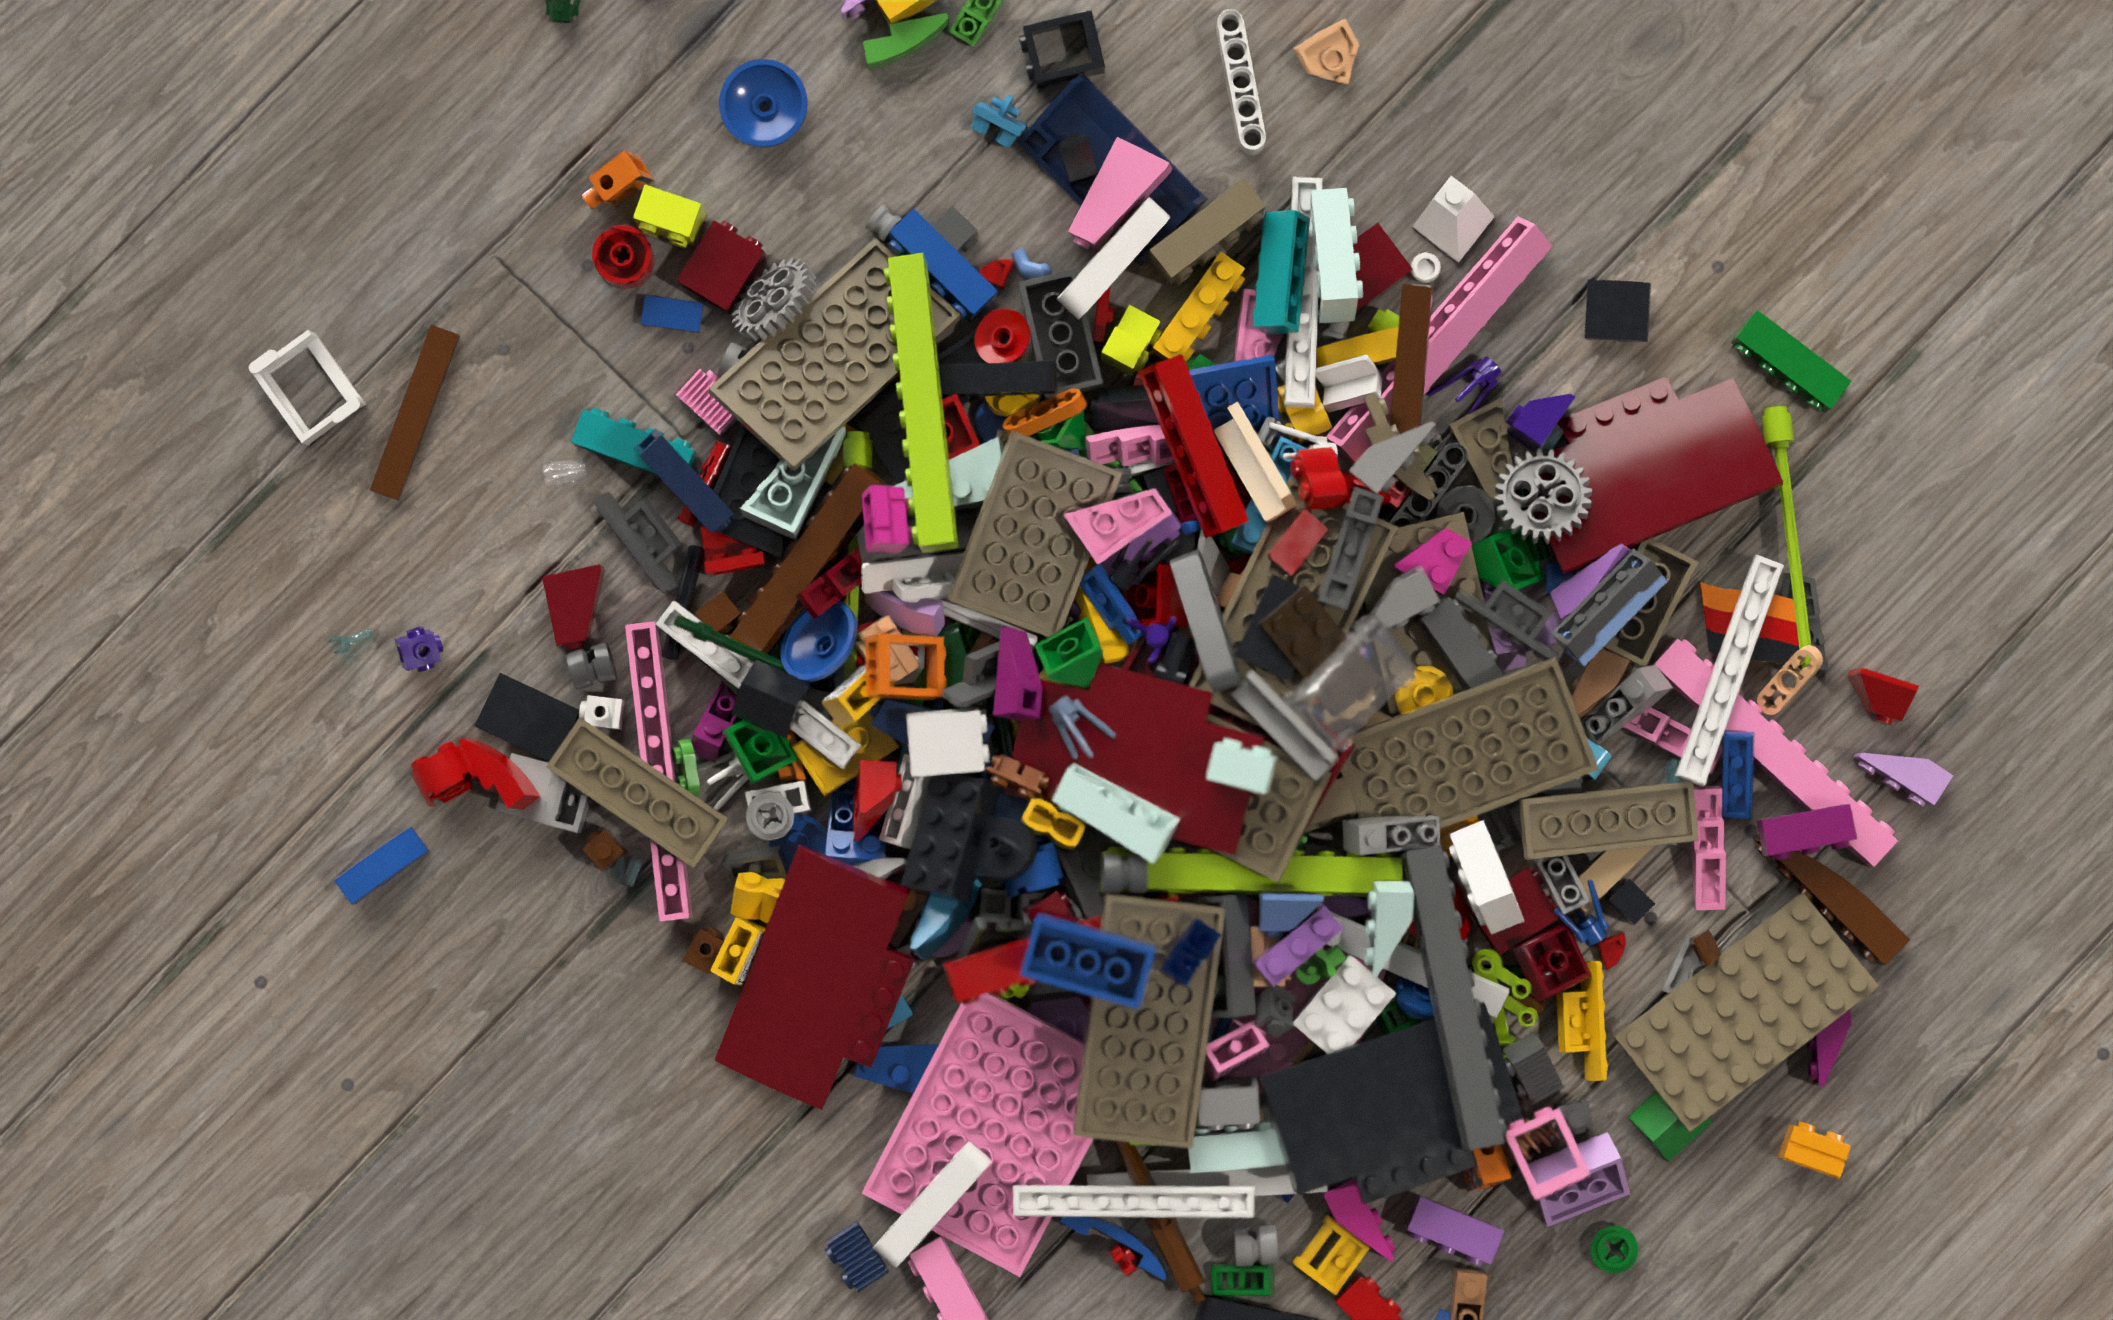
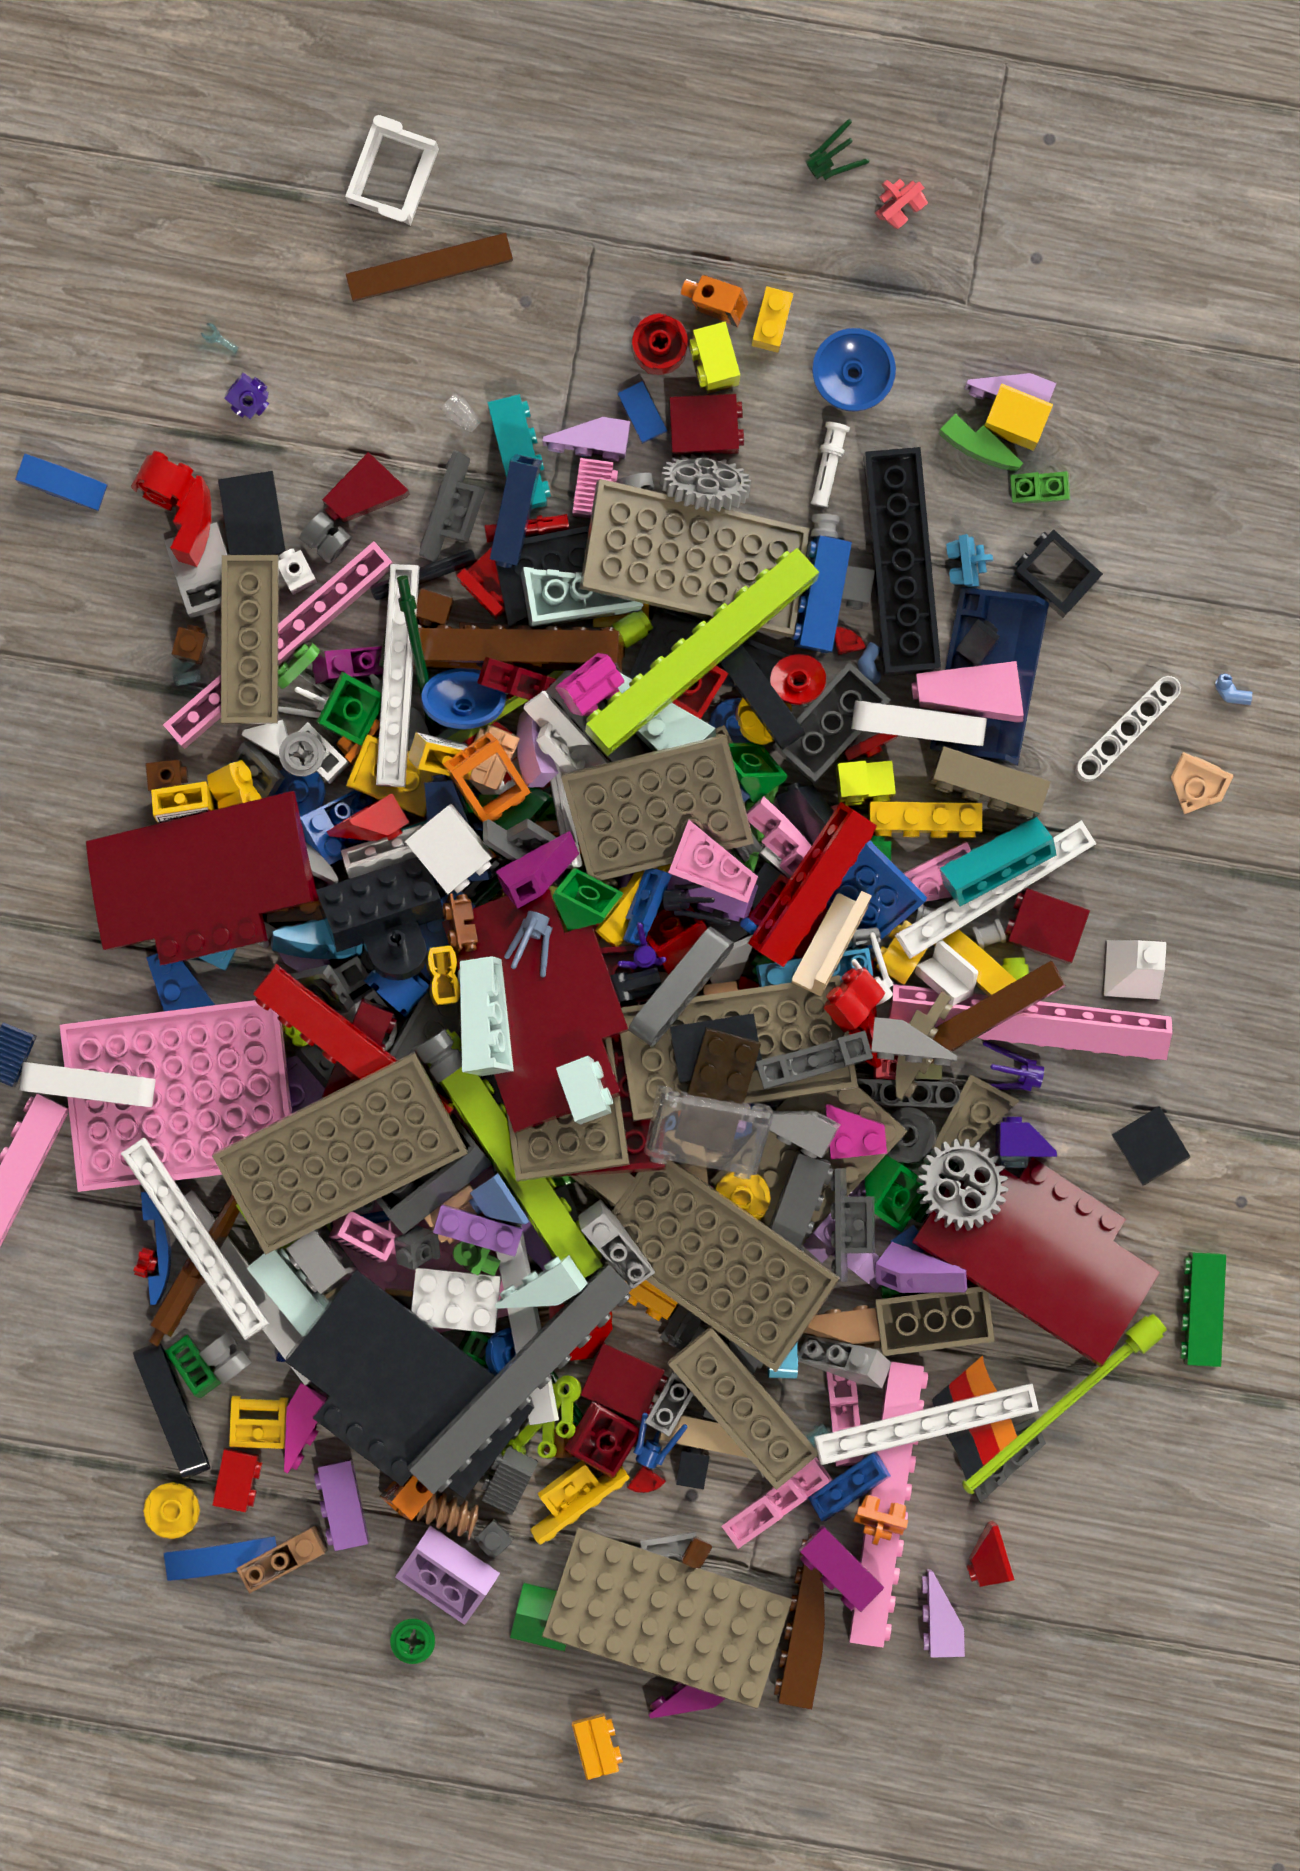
camera: 50 degrees right, 0 degrees up
black slope [732,660,811,738] -> none
orange beam [1002,388,1087,437] -> none
blue brick [1020,913,1158,1009] -> none
clear blue slope [1159,918,1221,987] -> none
light grey fence [1231,670,1338,782] -> none
red slope [1268,509,1328,577] -> none
light aqua wedge [1310,188,1363,323] -> none
white tile [1411,253,1441,283] -> none
white brick [1449,821,1525,934] -> none
bright pink window [1504,1106,1591,1202] -> none
dark grey piece [1551,549,1667,666] -> none
light nougat beam [1757,646,1823,715] -> none
none -> white slope [242,720,293,758]
none -> lavender slope [543,417,630,461]
none -> yellow brick [752,286,793,353]
none -> white pin [810,422,850,508]
none -> orange hips [853,1495,908,1545]
none -> black brick [863,447,941,677]

